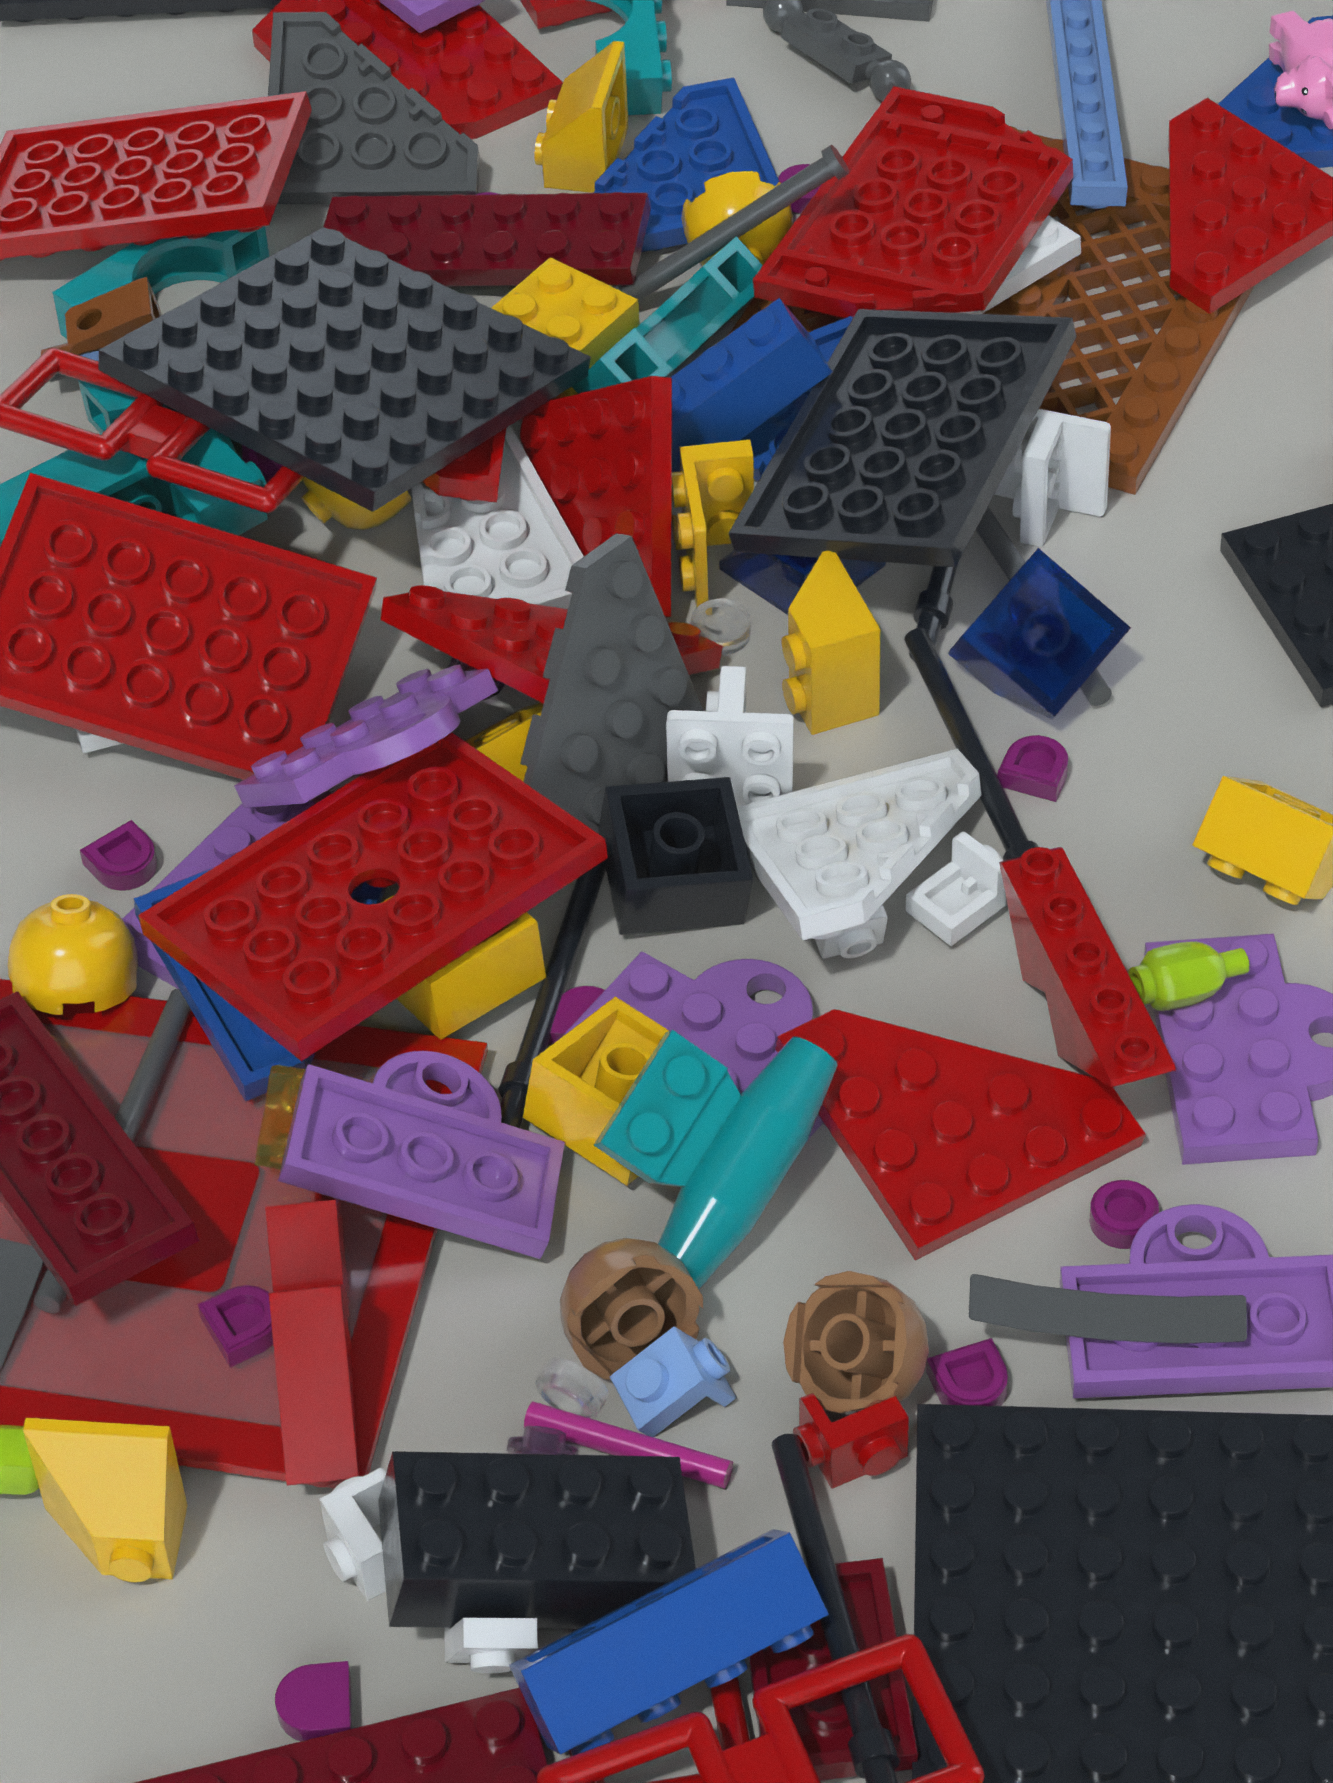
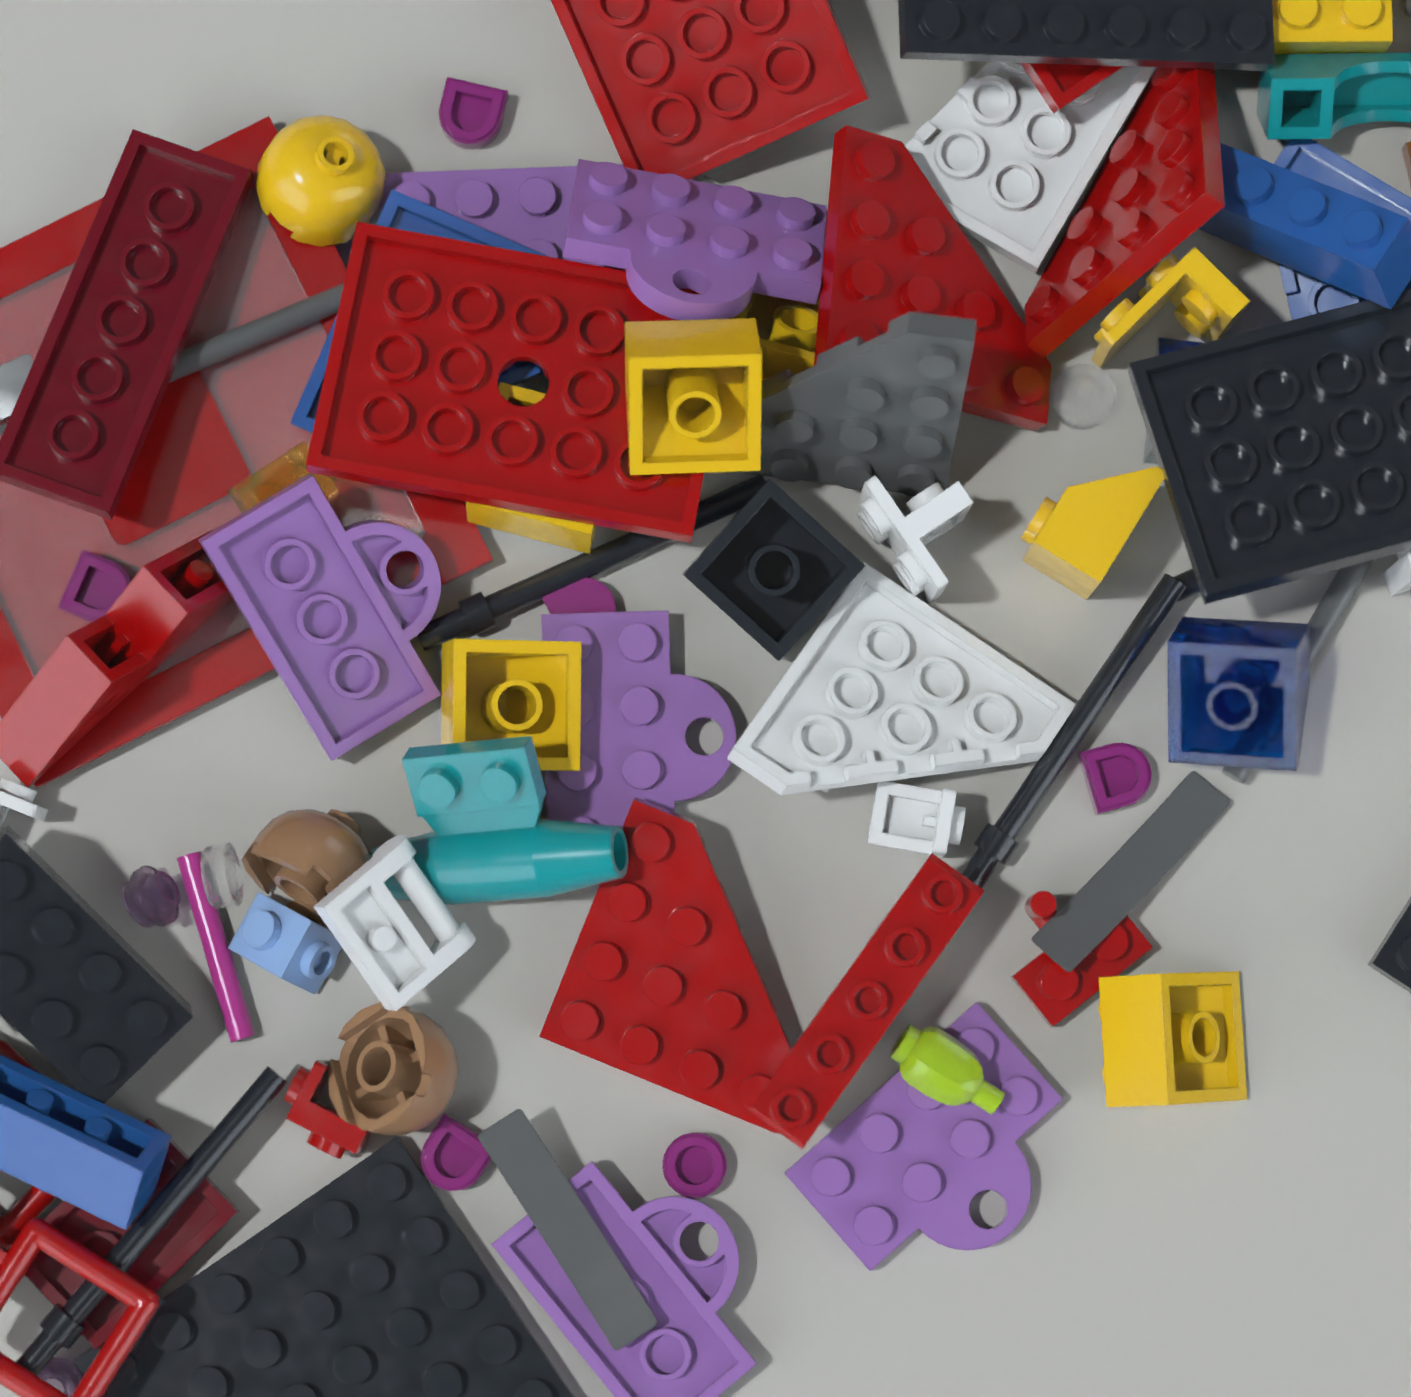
camera: 50 degrees right, 35 degrees up
none -> white plate [313,834,476,1011]
none -> yellow slope [625,318,762,475]
none -> red plate [1011,891,1153,1027]
none -> dark grey sticker [1032,771,1230,972]

